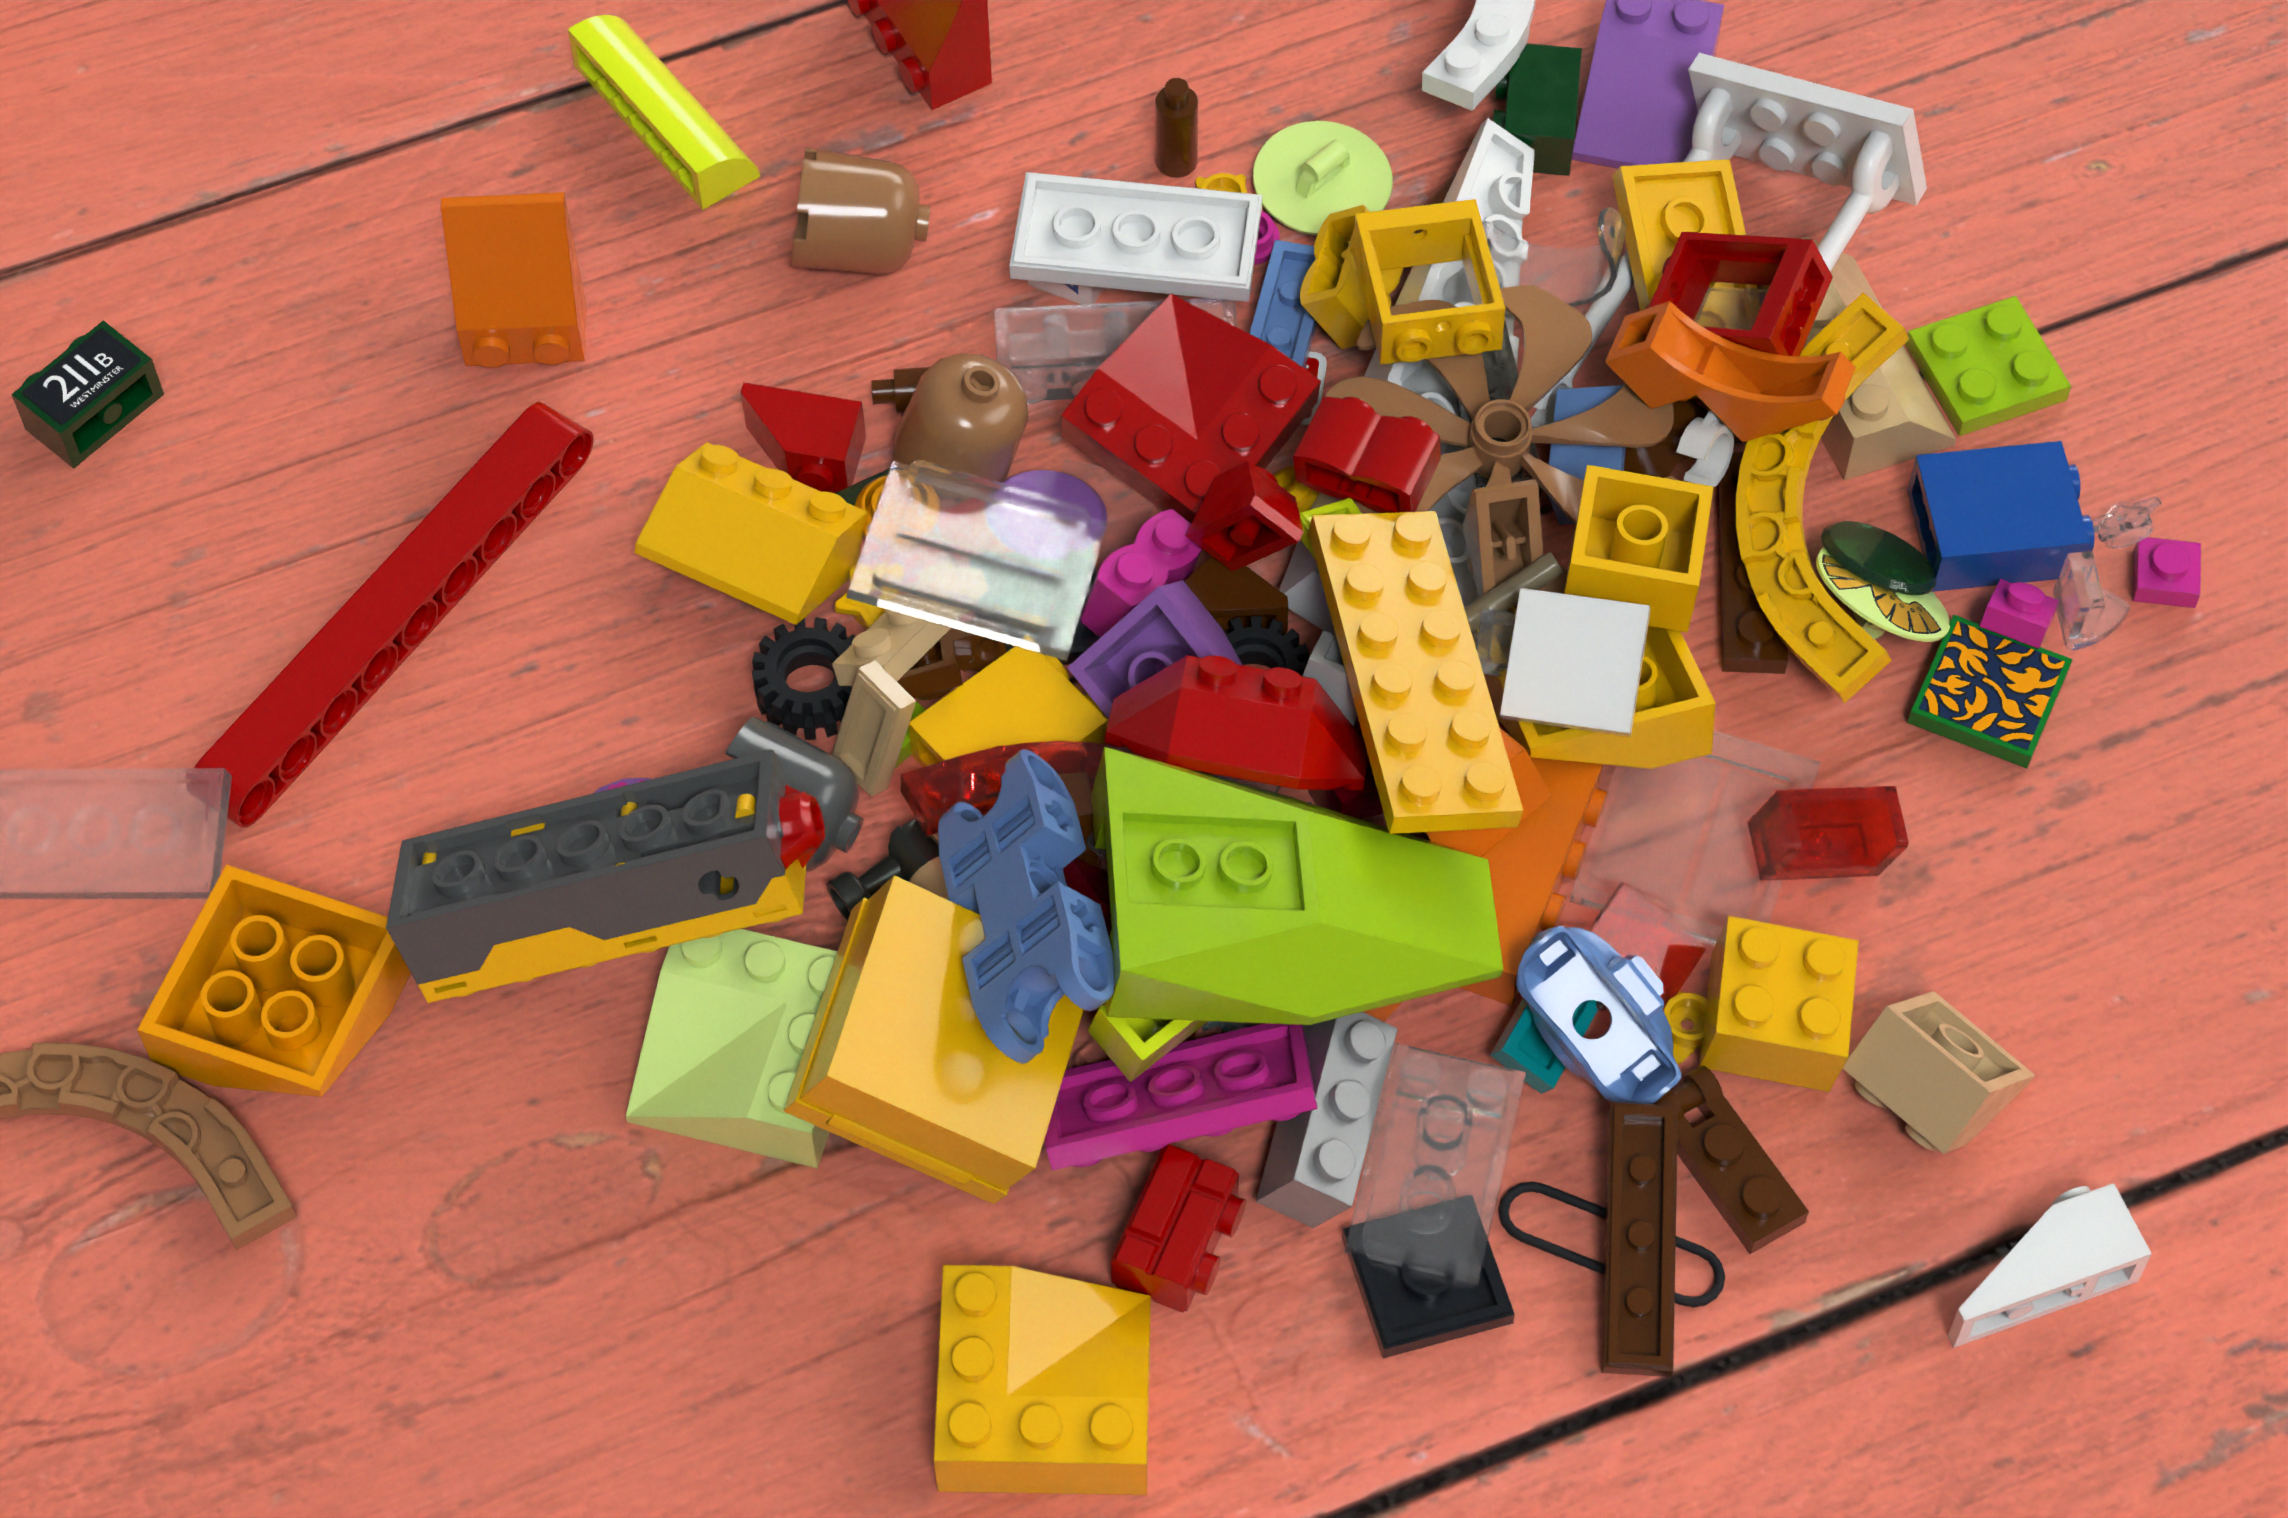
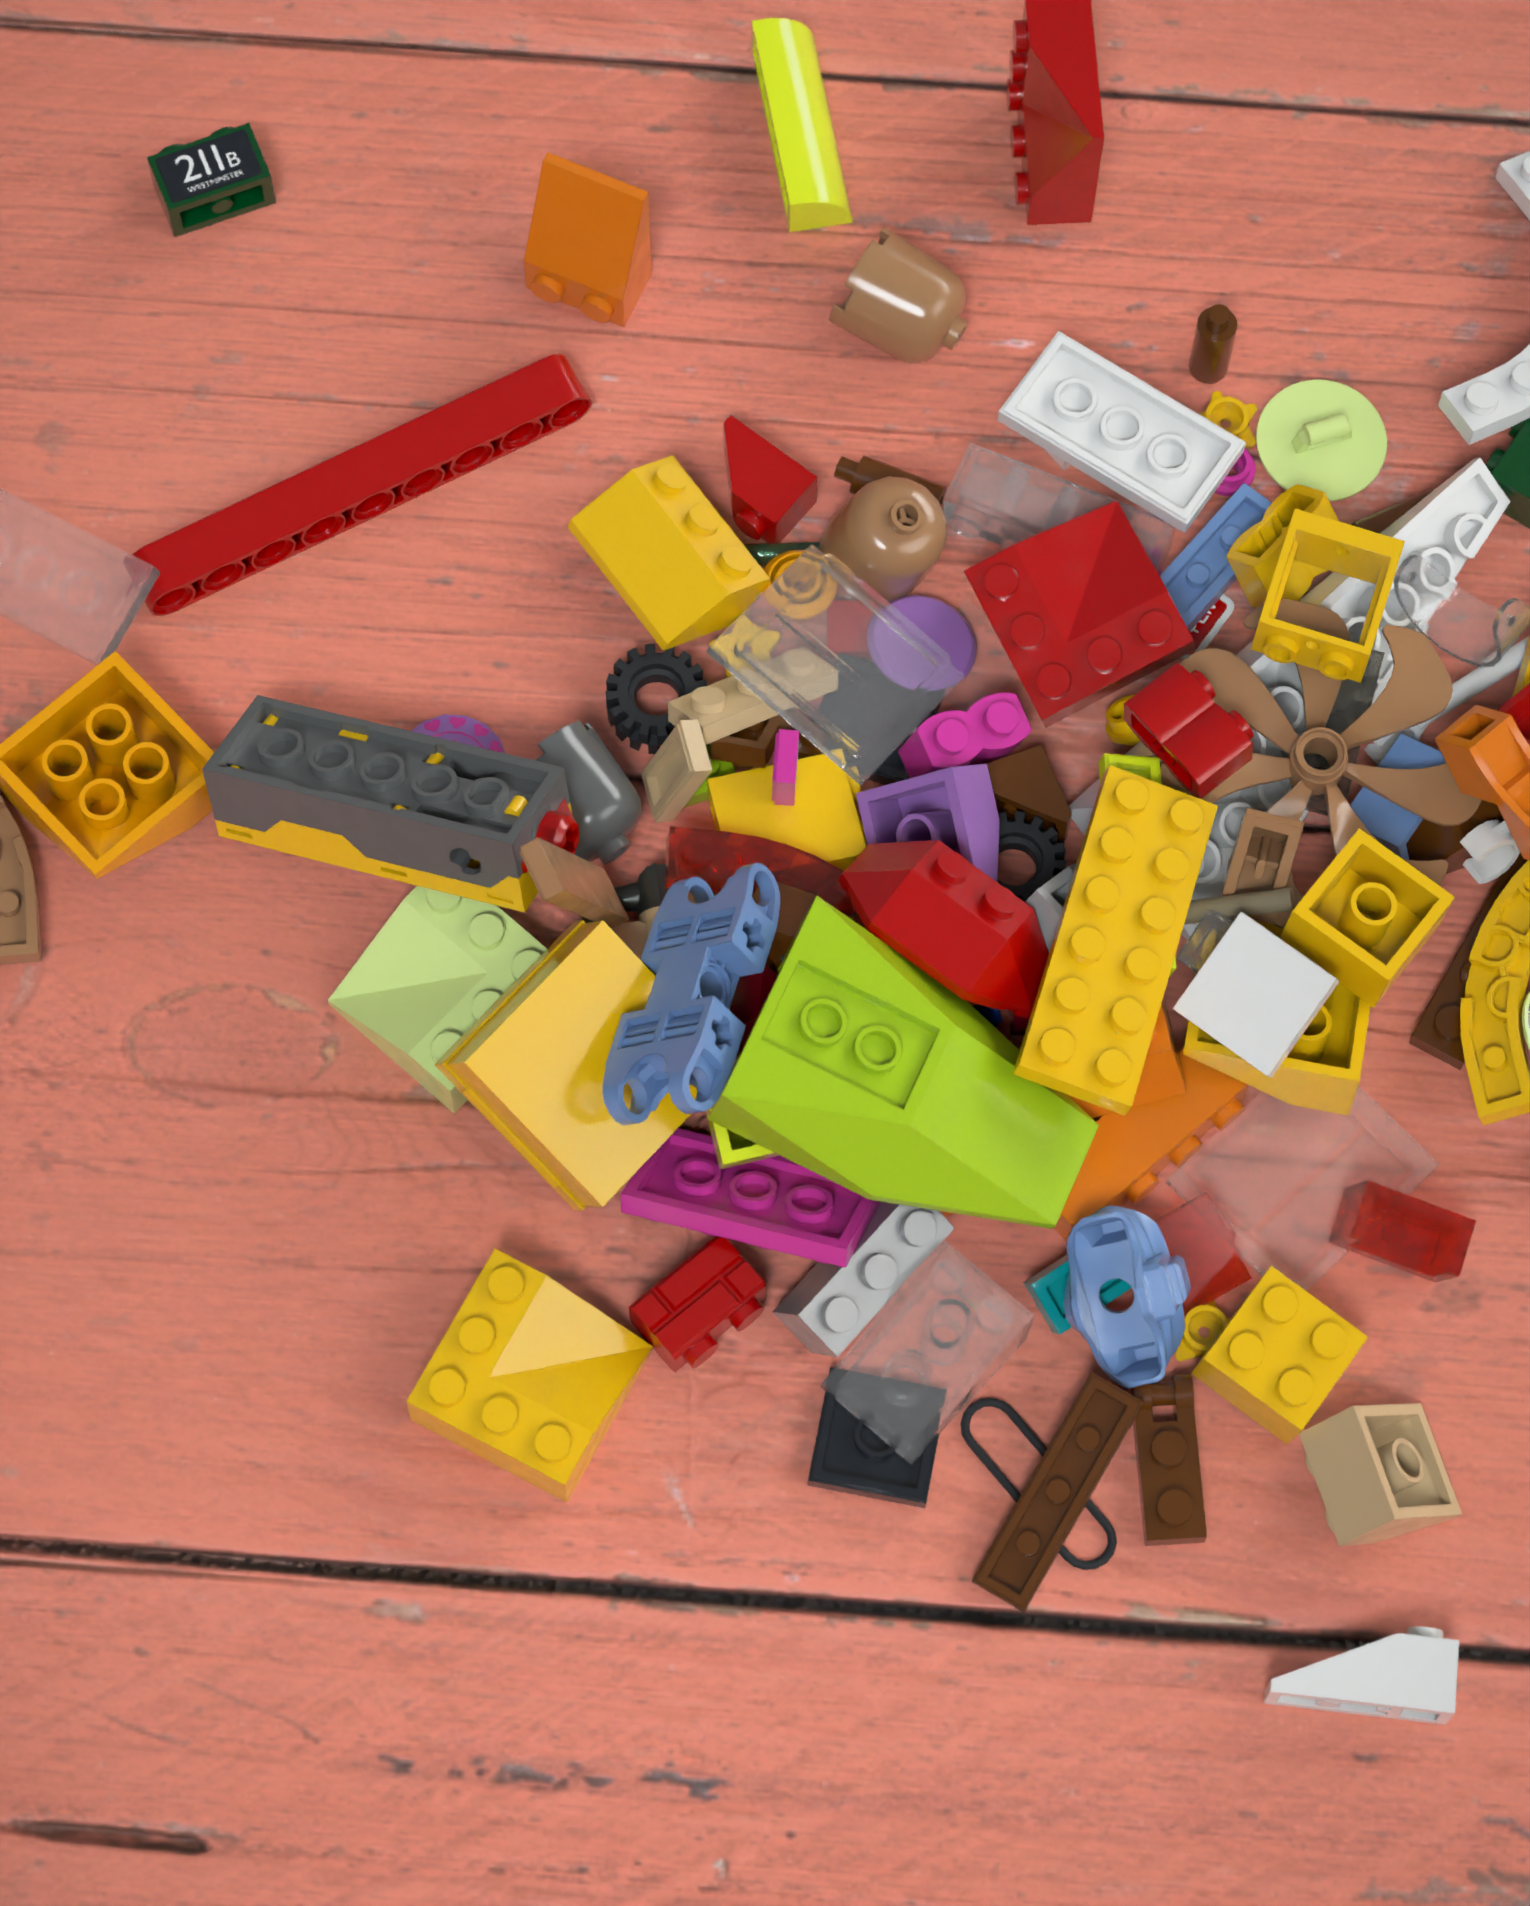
camera: 25 degrees right, 10 degrees up
red slope [1185,461,1304,572] -> none
none -> medium nougat tile [519,837,629,929]
none -> dark pink tile [772,729,799,806]

